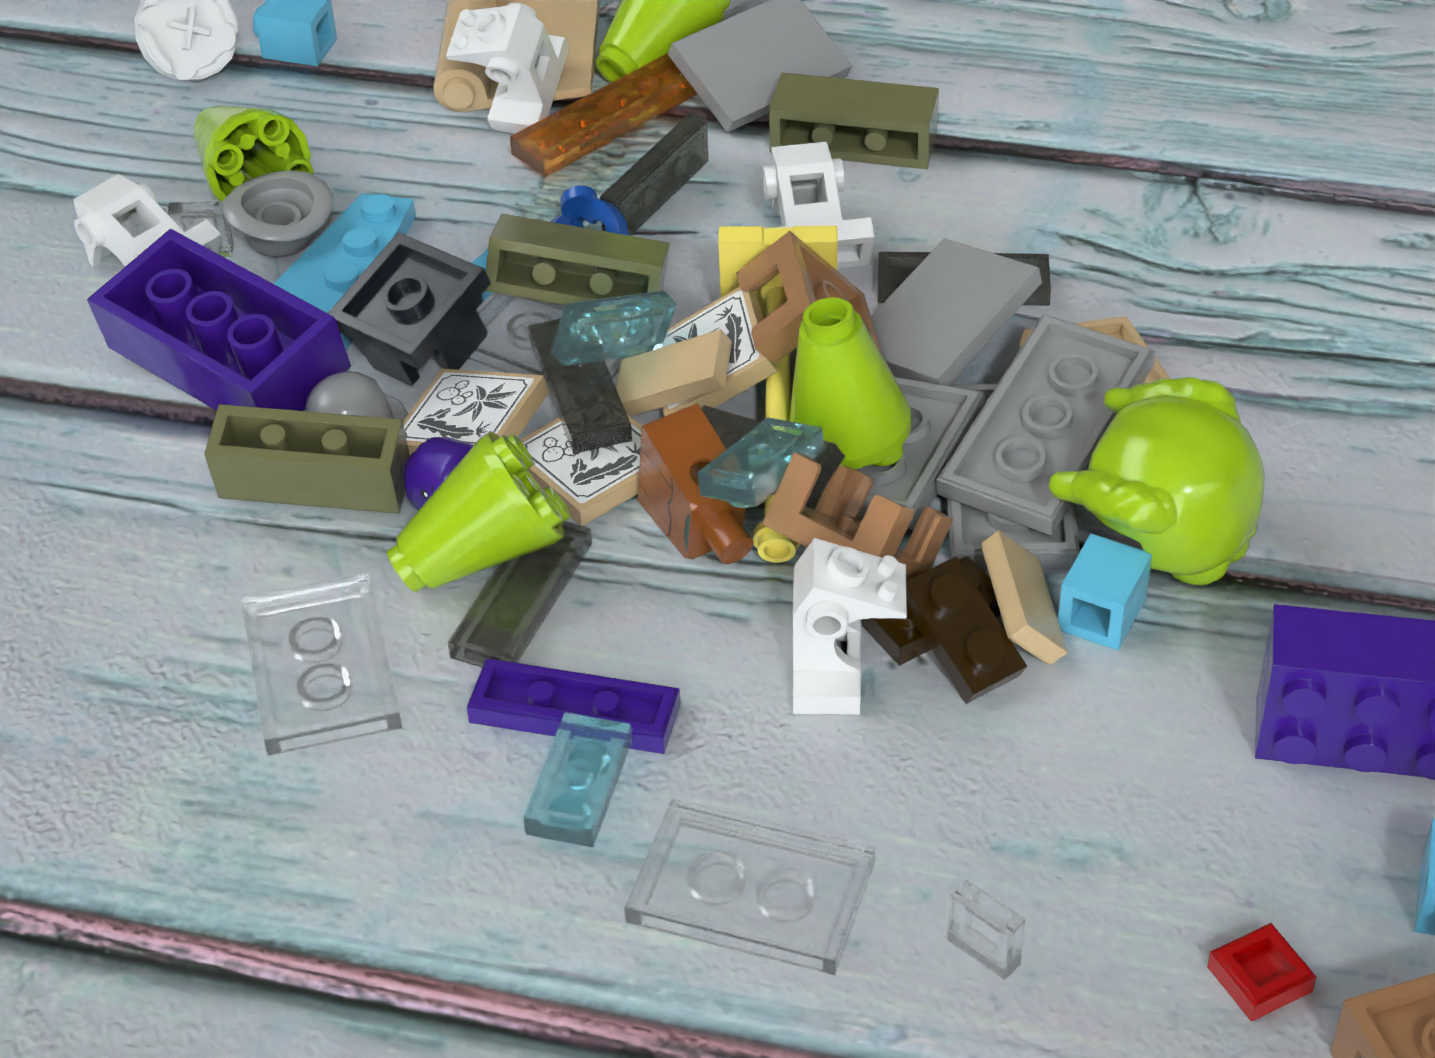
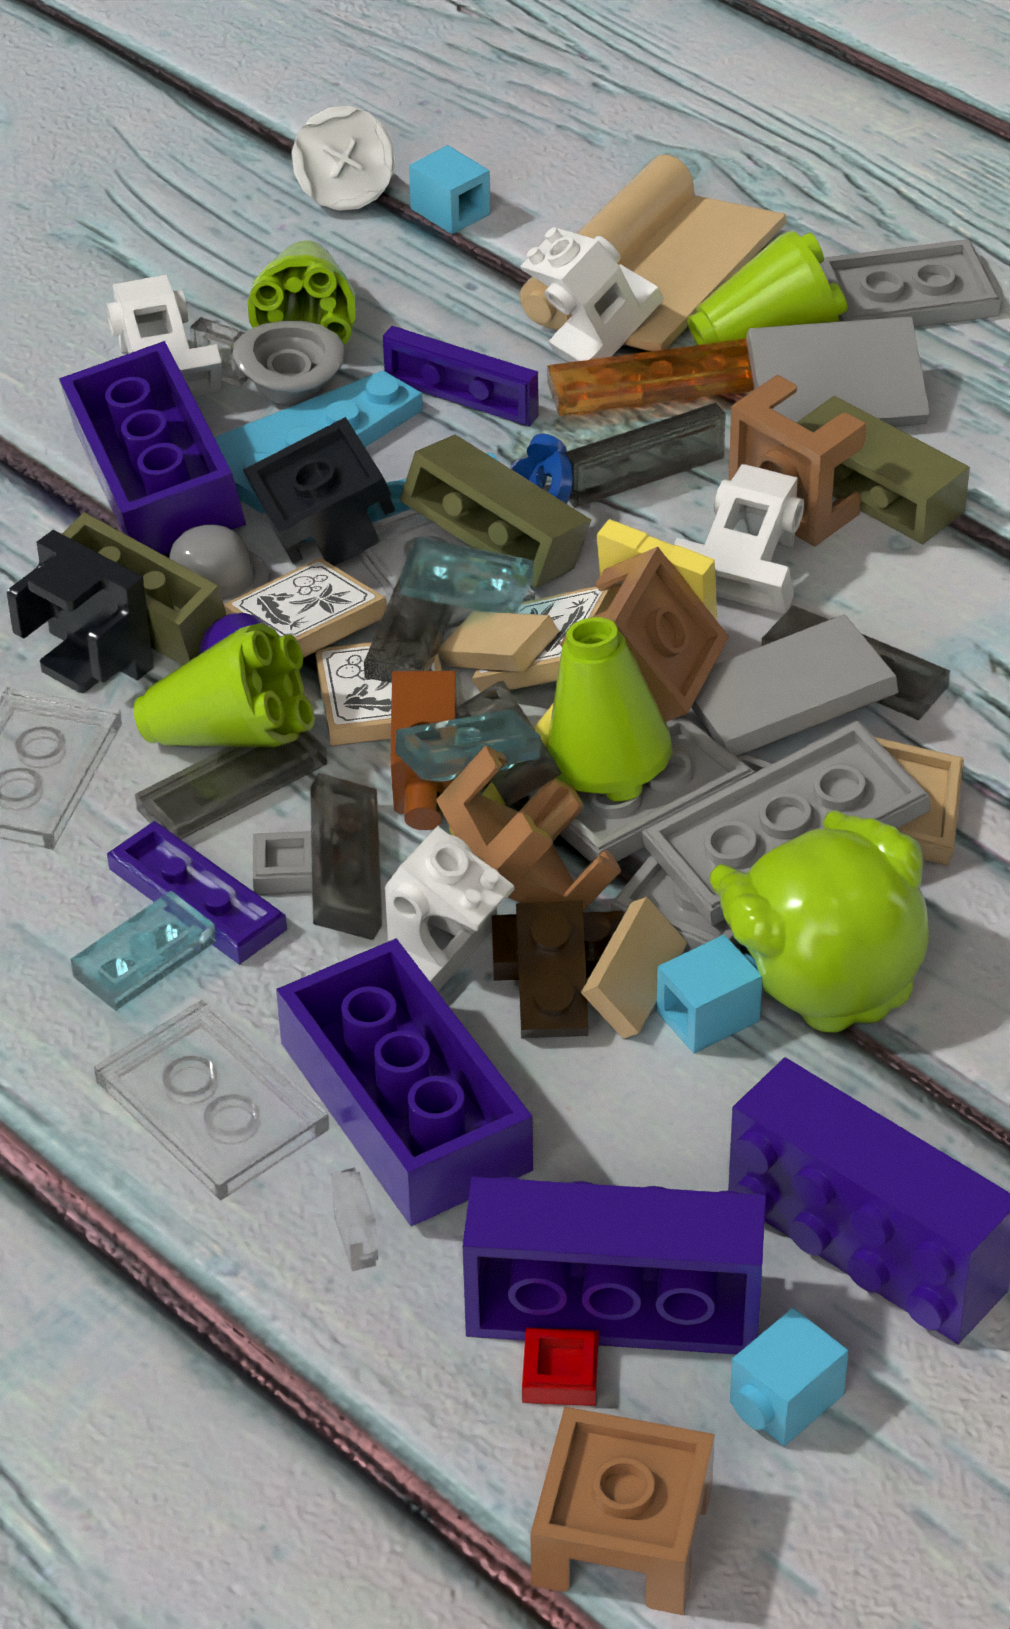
camera: 30 degrees right, 0 degrees up
none -> black panel [7,530,154,693]
none -> light grey tile [253,831,319,895]
none -> dark purple brick [276,938,533,1227]
none -> clear smoke tile [310,773,382,940]
none -> dark purple tile [383,326,539,427]
none -> dark purple brick [462,1176,766,1355]
none -> medium nougat panel [728,374,867,547]

